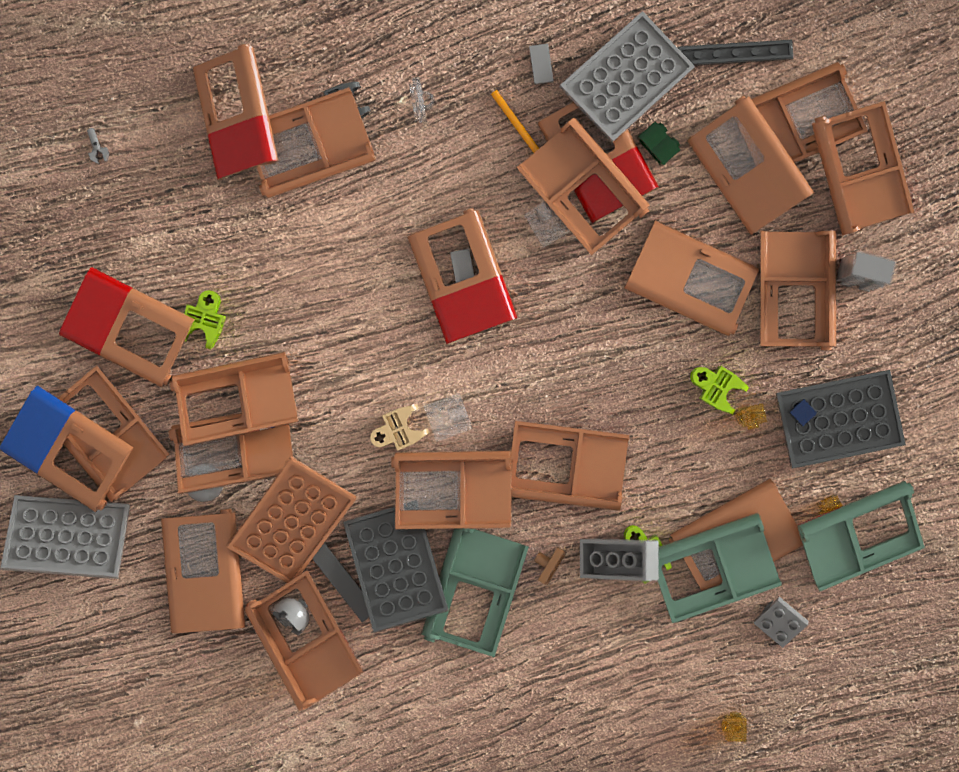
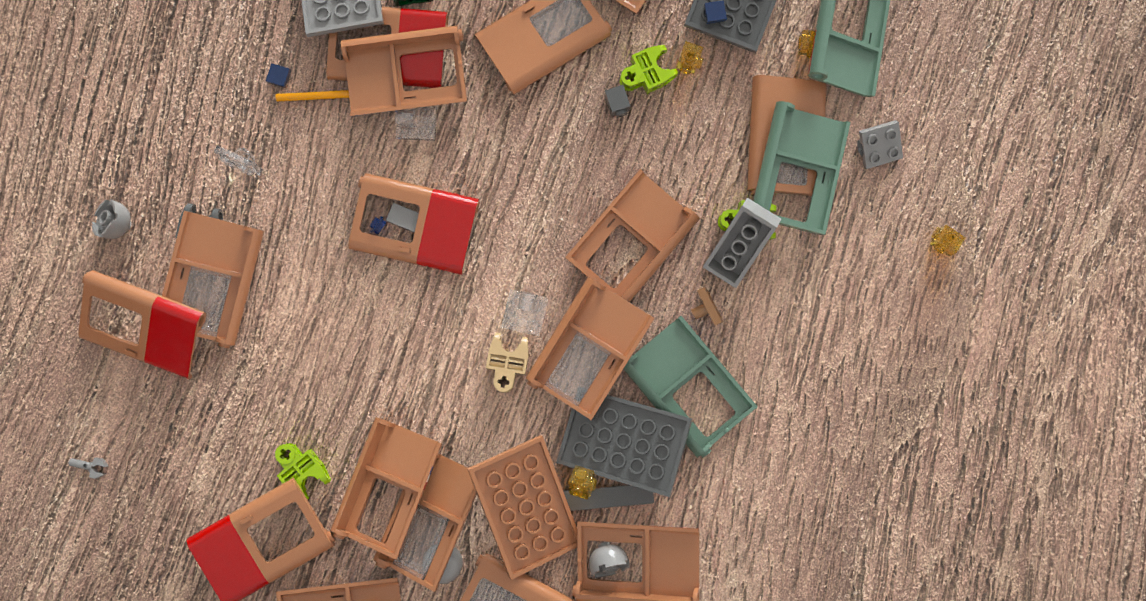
camera: 60 degrees left, 5 degrees down
light grey tile [529,44,553,85] -> none
none -> light grey cylinder [92,199,131,240]
none -> dark blue tile [266,63,291,88]
none -> clear blue plate [369,216,386,235]
none -> clear yellow brick [568,465,597,500]
none -> dark grey brick [604,85,631,118]

